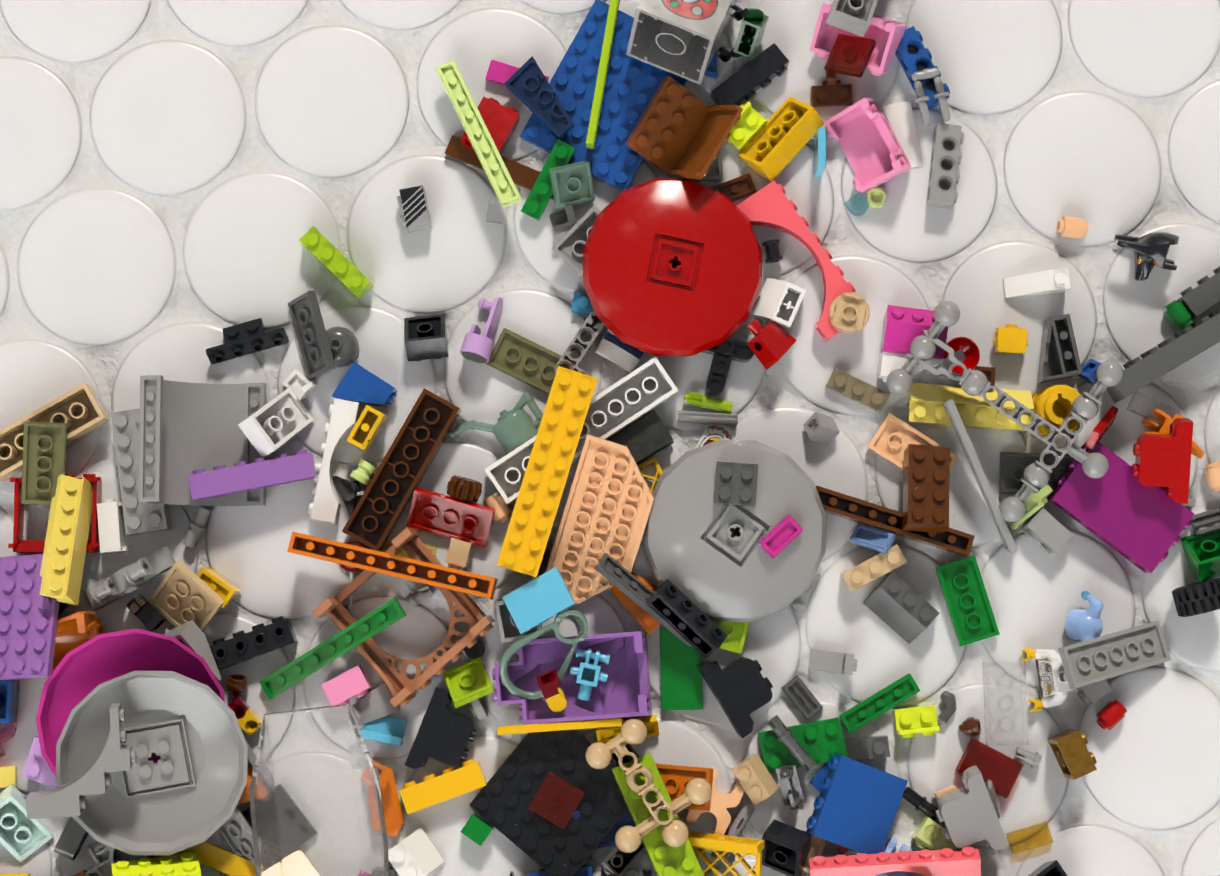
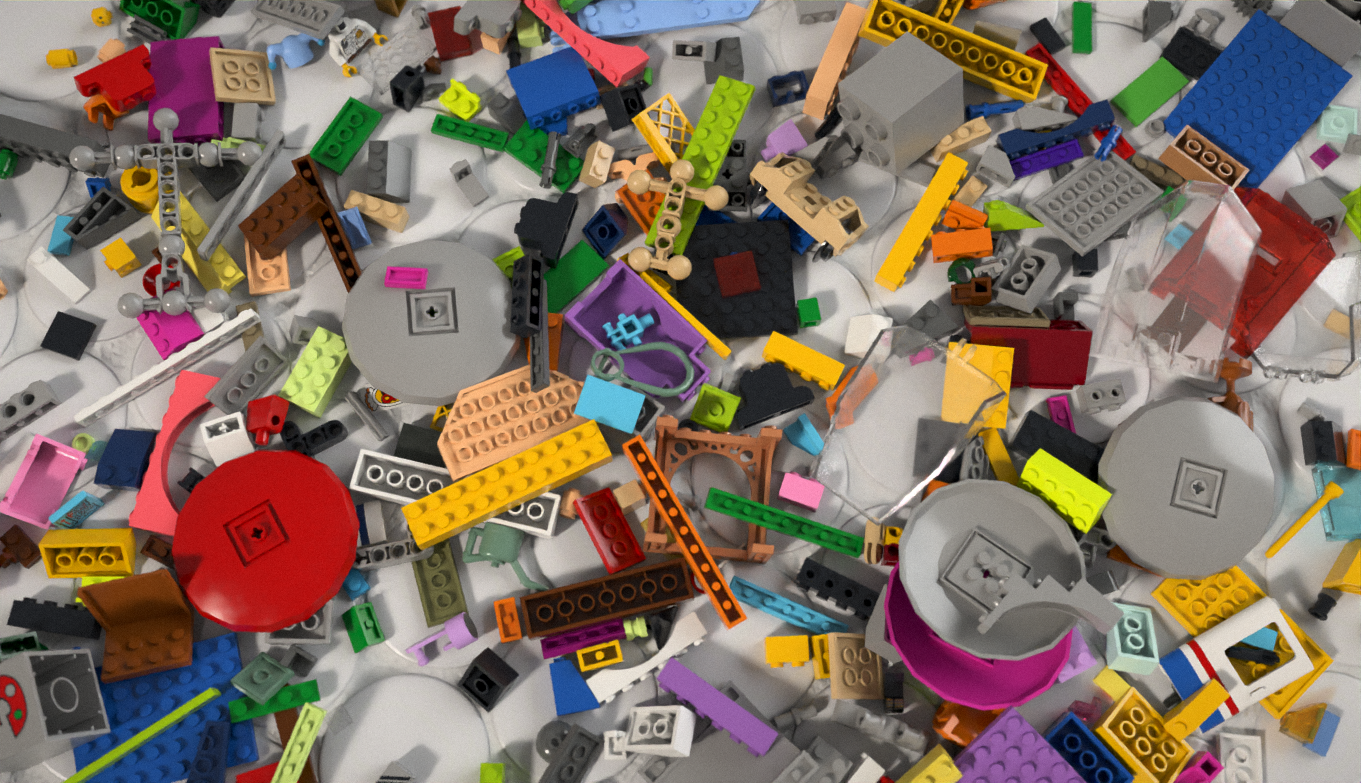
camera: 135 degrees left, 10 degrees down
reddish brown plate [226,674,248,697] -> none
reddish brown gear [447,475,482,502] -> none
dark red leg [536,669,567,712] -> none
lime piece [684,392,733,414] -> none
dark grey plate [714,461,758,507] -> none
dark grey tile [781,675,823,720] -> none
tan tile [829,293,870,333] -> none
red tile [1085,406,1119,450] -> none
none -> black tile [40,311,97,361]
none -> medium azure tile [48,215,74,256]
none -> white plate [73,309,262,427]
none -> dark blue slope [94,429,157,492]
none -> light grey tile [204,335,289,415]
none -> tan plate [209,47,276,105]
none -> yellowish green brick [278,326,352,418]
none -> green panel [342,602,385,653]
none -> black torso [389,65,427,112]
none -> orange plate [494,597,523,644]
none -> magenta plate [540,619,627,659]
none -> dark blue slope [582,203,628,259]
none -> medium azure tile [729,576,849,635]
none -> yellow brick [764,635,809,668]
none -> tan arm [864,518,886,565]

